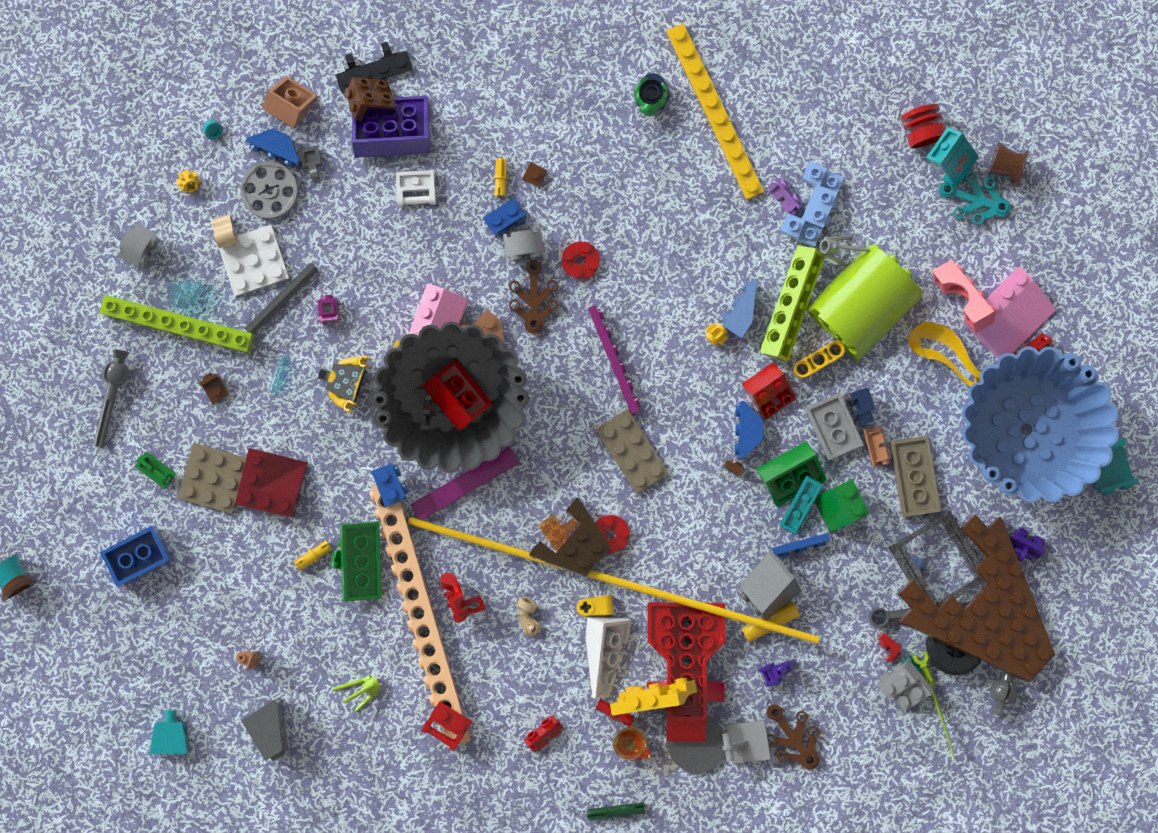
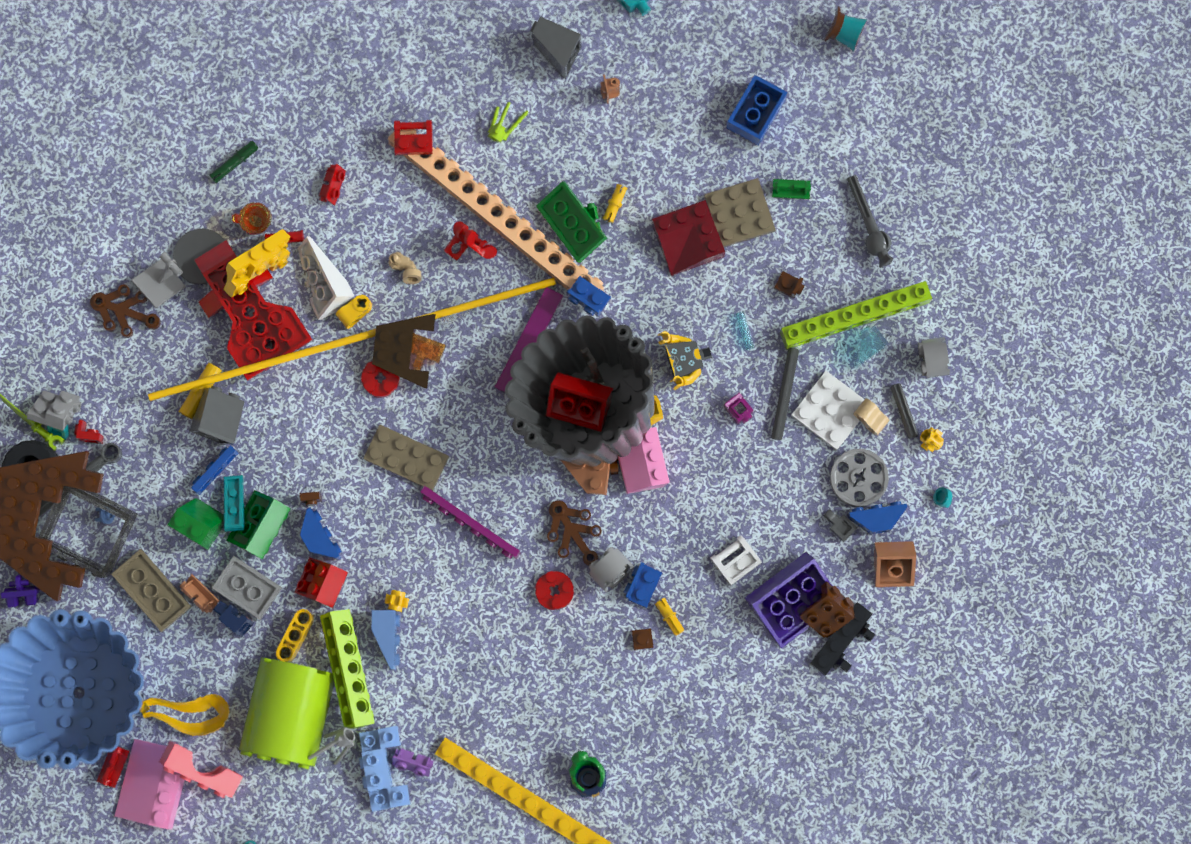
camera: 145 degrees right, 5 degrees down
dark purple piece [758,659,796,687] -> none
none -> dark grey axle [891,383,918,439]

